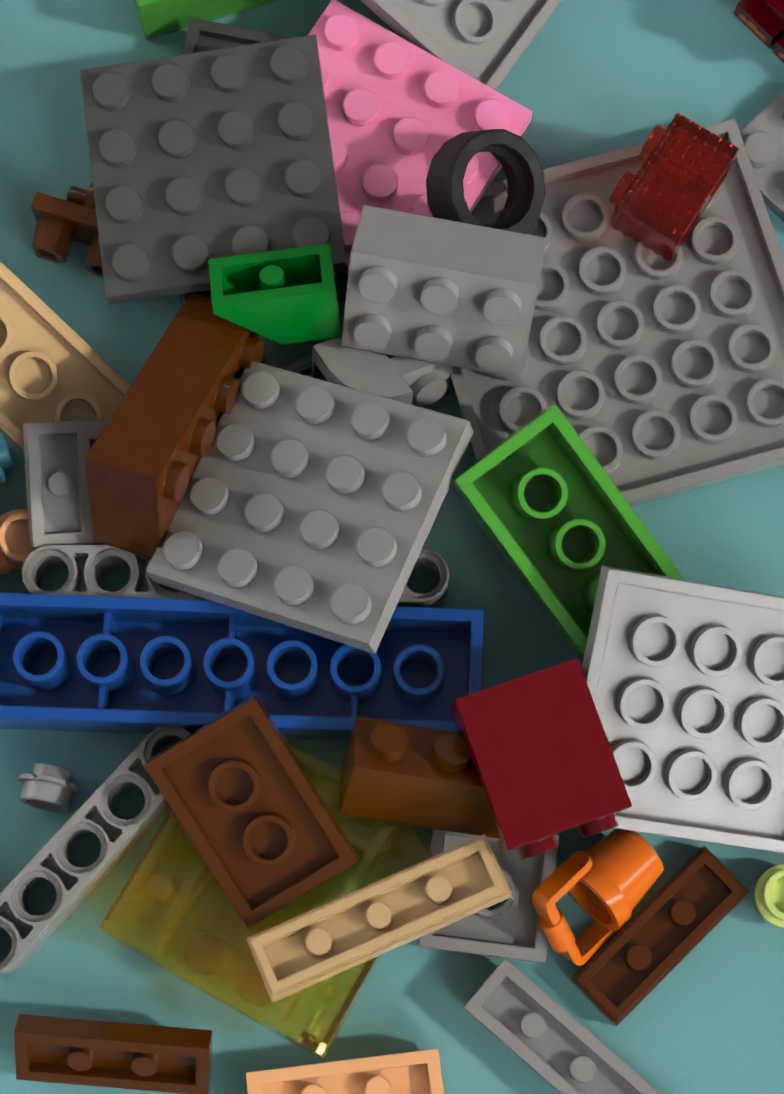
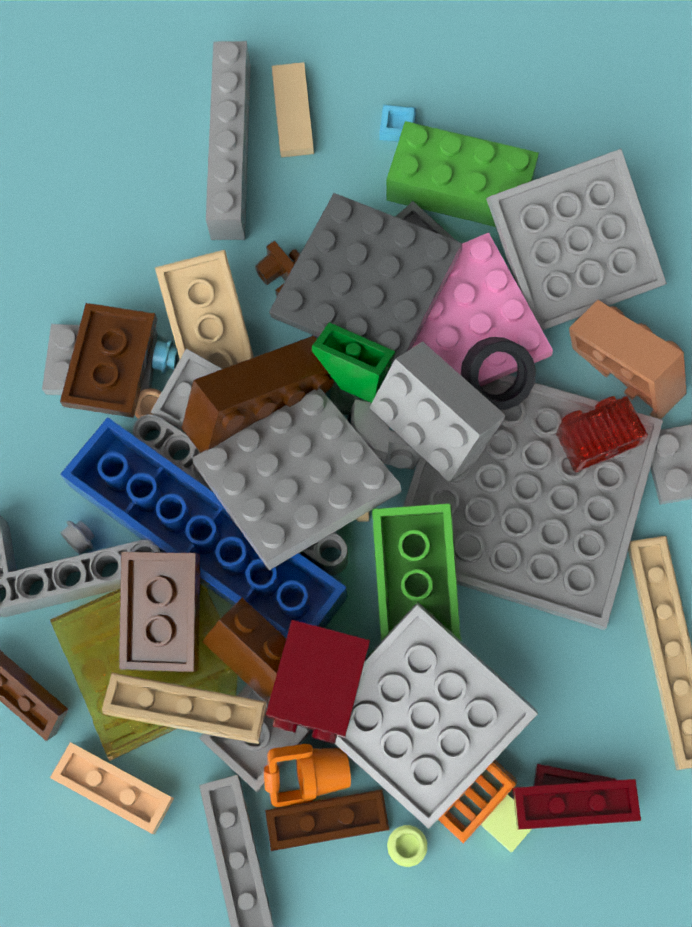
camera: 40 degrees right, 5 degrees down
none -> nougat wedge [569,300,687,419]

